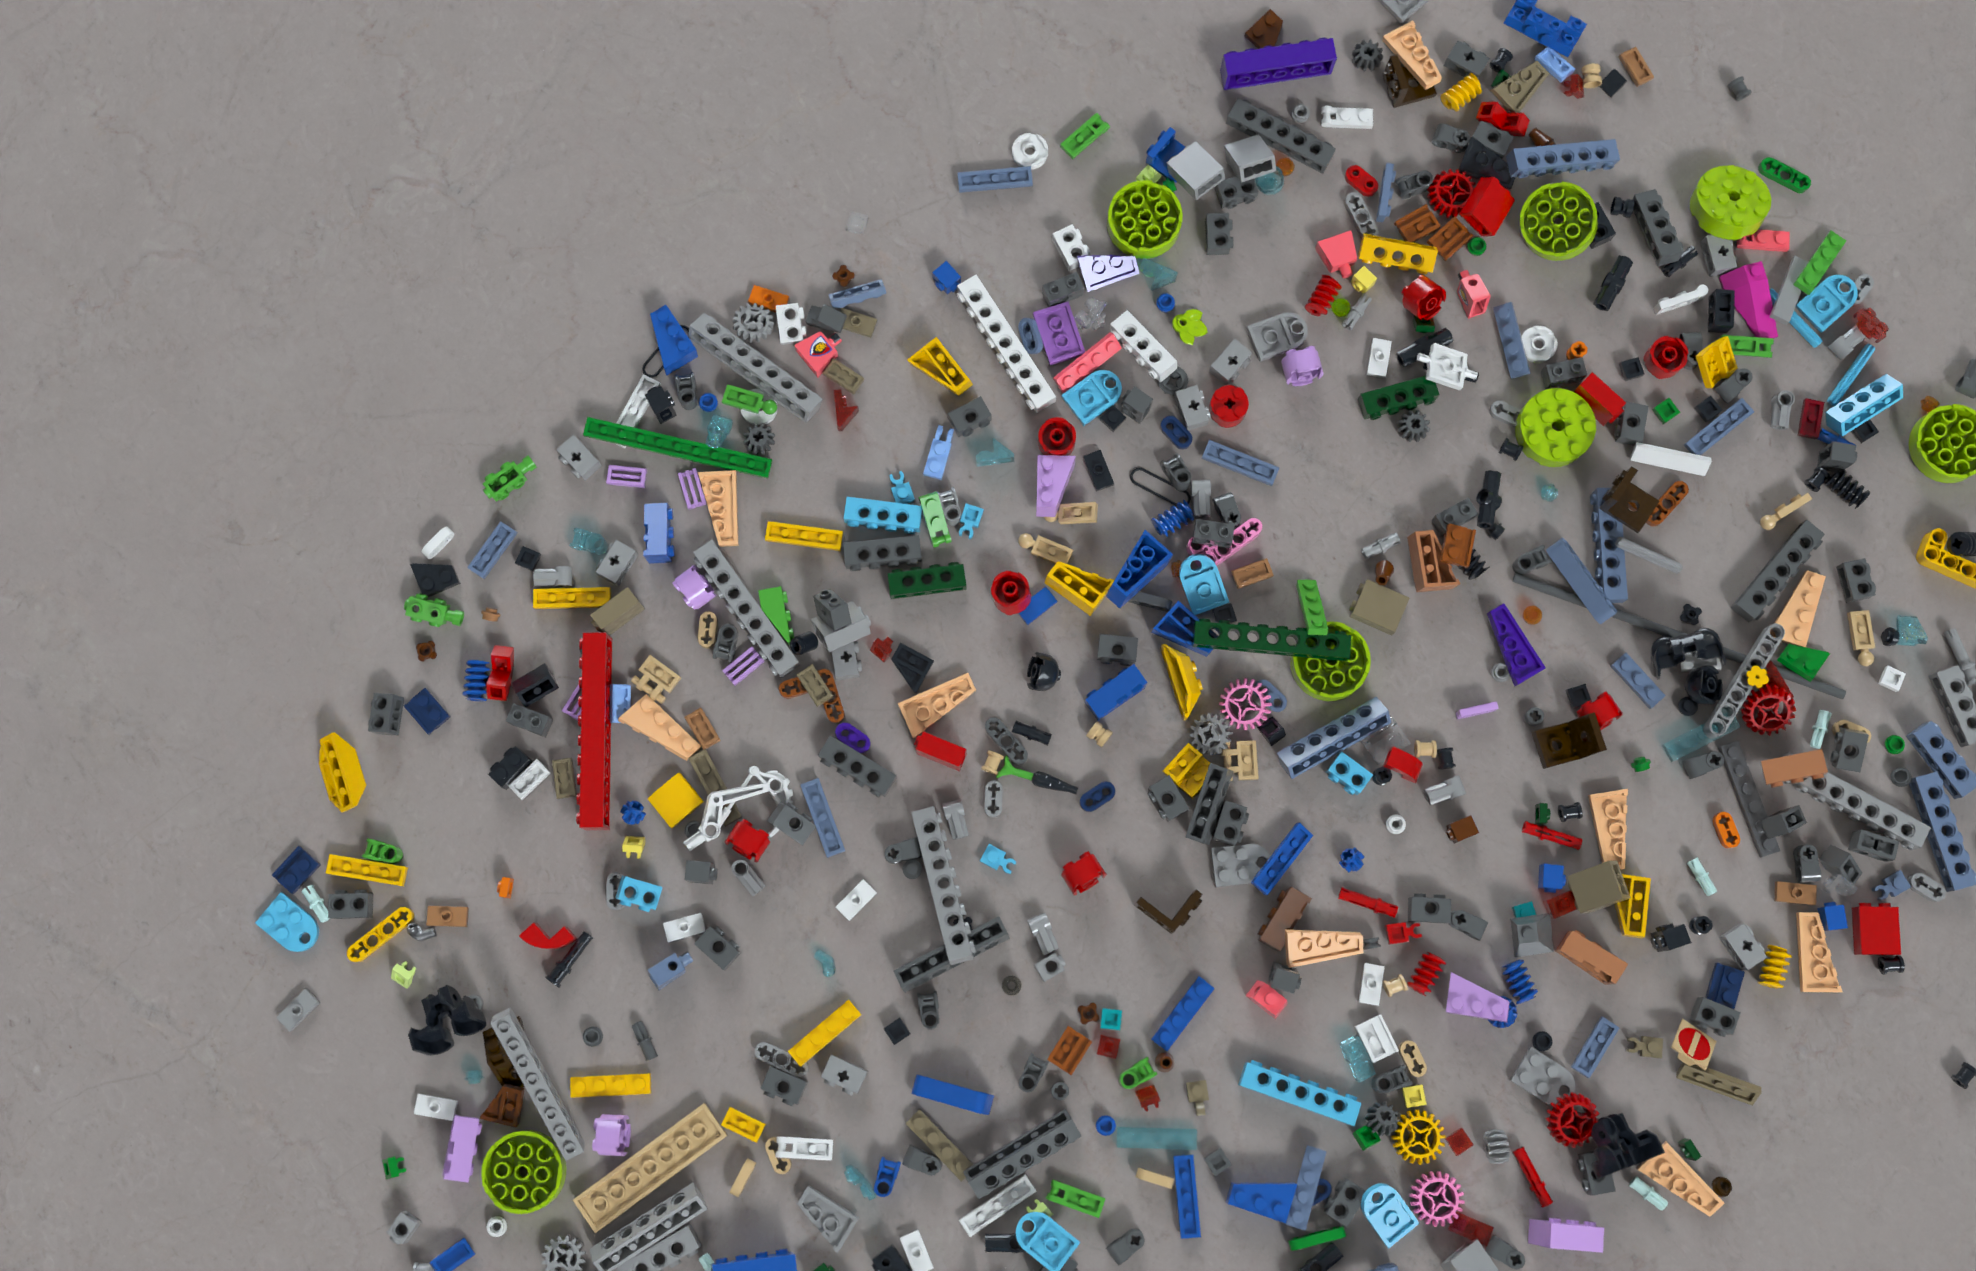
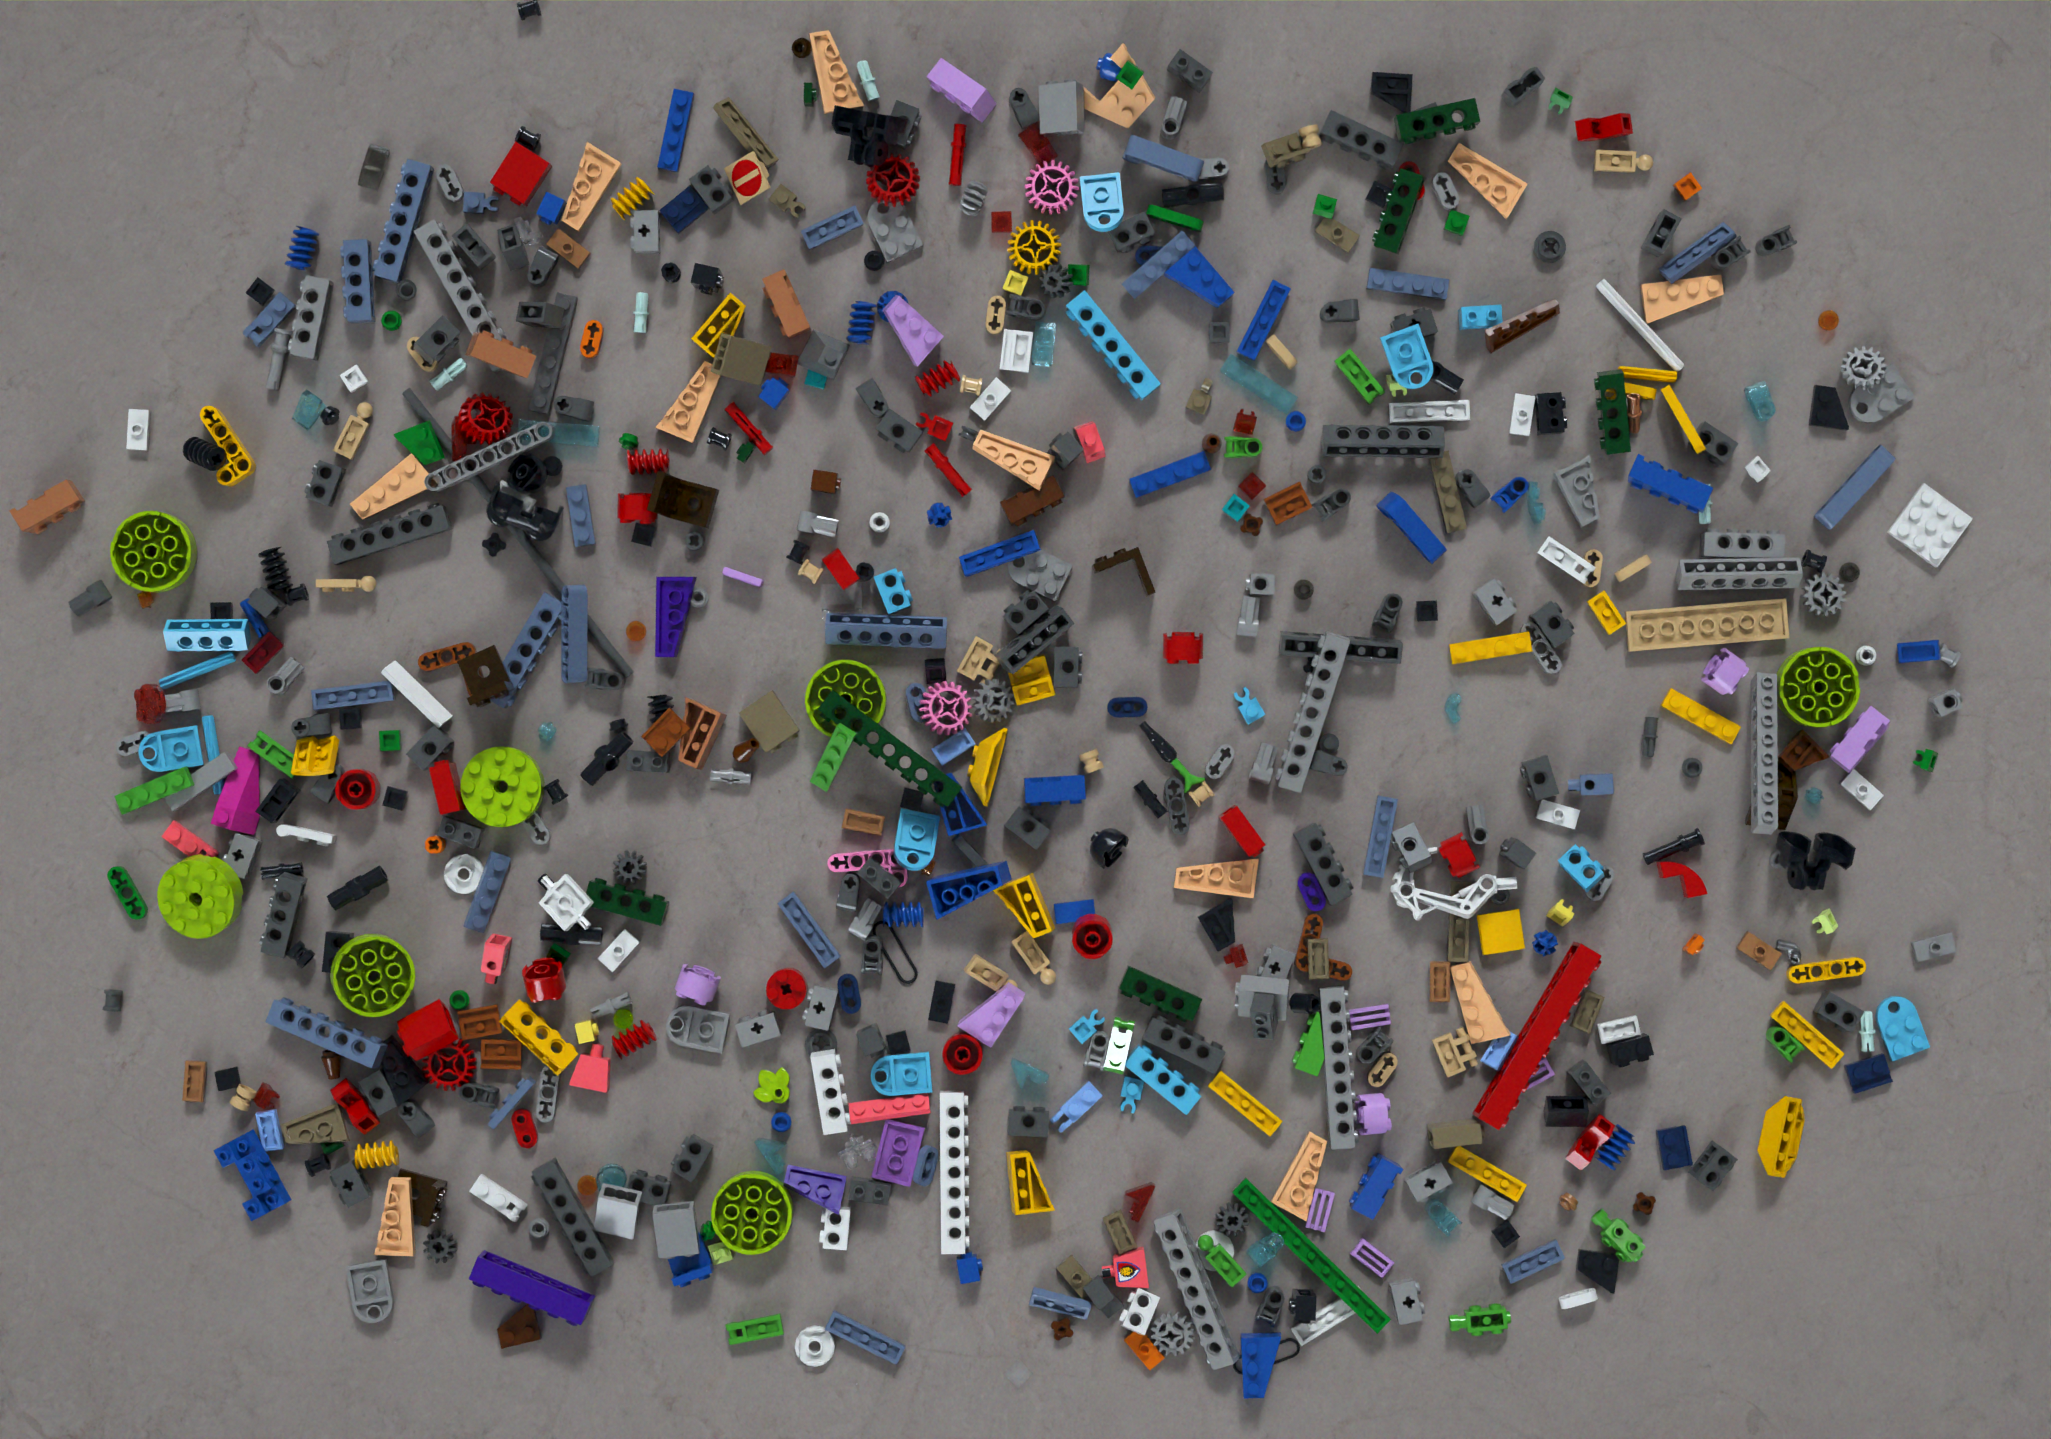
camera: 150 degrees left, 10 degrees up
white plate [836,879,877,921] -> none
light grey axle [1615,537,1683,574] -> none
yellow plant [1746,665,1769,688] -> none
none -> red piece [627,449,670,475]
none -> blue plate [657,89,694,173]
none -> light blue plate [932,728,976,766]

